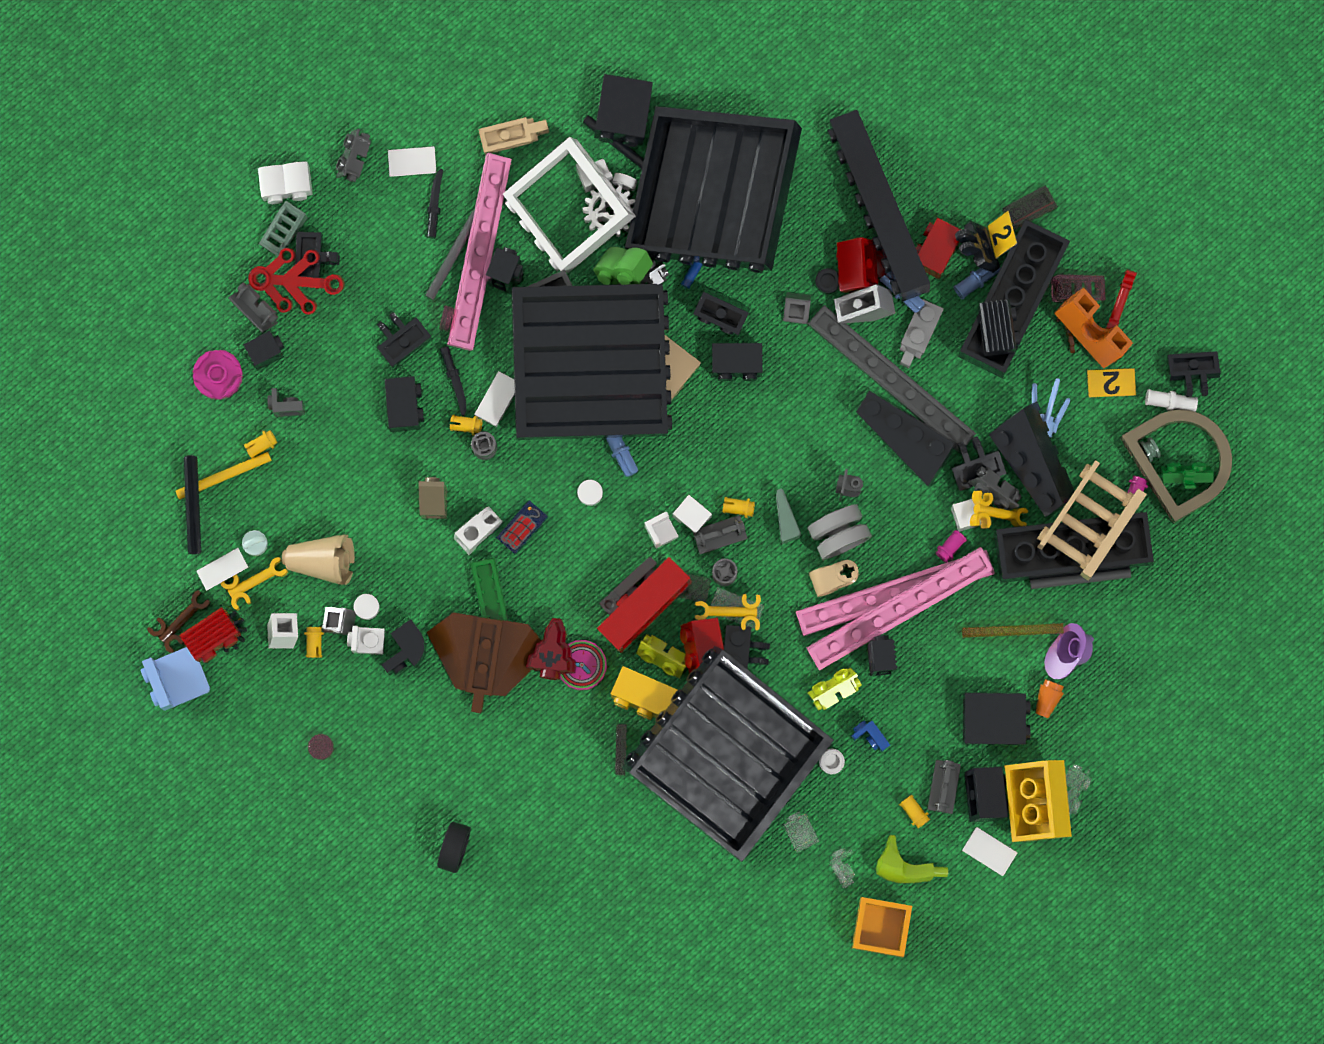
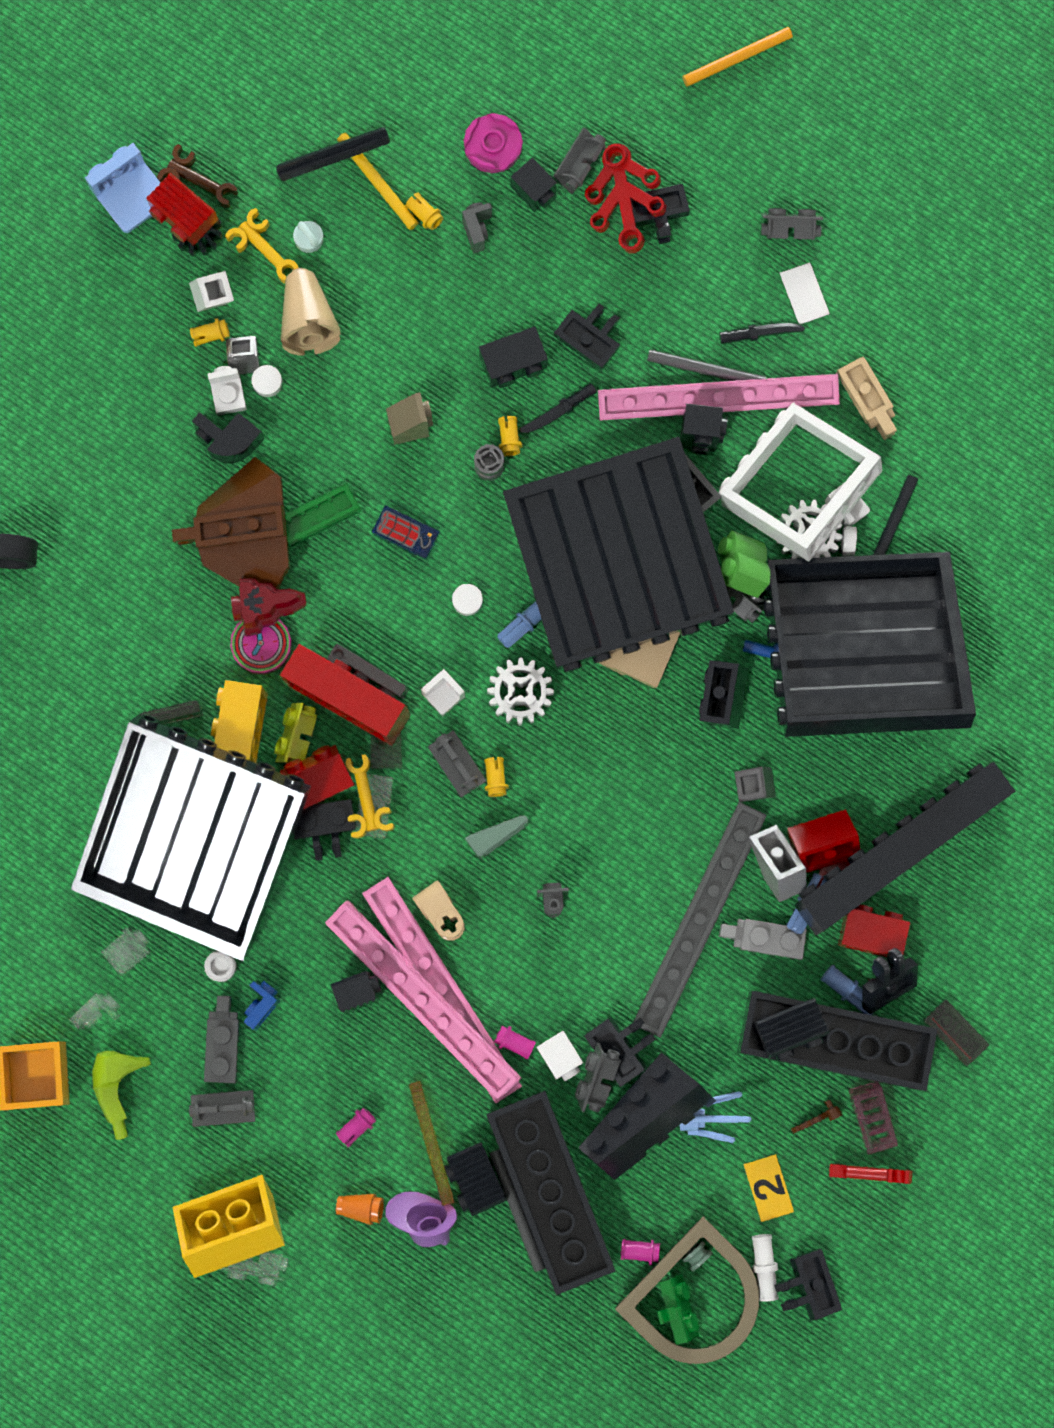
camera: 70 degrees right, 0 degrees up
white sticker [197,548,248,591] -> none
white brick [258,162,313,204] -> none
sand green slope [259,201,308,257] -> none
clear pink tile [308,734,334,760] -> none
clear pink tile [439,305,454,331] -> none
white leg [454,506,503,555] -> none
white tile [474,371,515,427] -> none
black brick [594,74,653,147] -> none
white panel [673,495,712,533] -> none
black brick [712,343,763,381] -> none
flat silver wheel [712,559,737,586] -> none
light grey wheel [807,504,872,560] -> none
neon yellow hinge [808,668,862,711] -> none
black tile [815,268,839,294] -> none
black wedge [856,391,957,486] -> none
yellow pin [899,795,930,828] -> none
white sticker [962,827,1017,876] -> none
black panel [963,693,1031,746] -> none
black brick [964,767,1009,822] -> none
yellow bar [970,491,1028,529] -> none
yellow sticker [987,211,1017,258] -> none
tan fence [1037,461,1147,581] -> none
orange arch [1054,288,1133,369] -> none
none -> dark grey hinge [204,995,240,1083]
none -> dark pink pin [336,1107,376,1147]
none -> black brick [444,1142,507,1216]
none -> white gear [487,658,554,726]
none -> light orange bar [682,27,793,87]

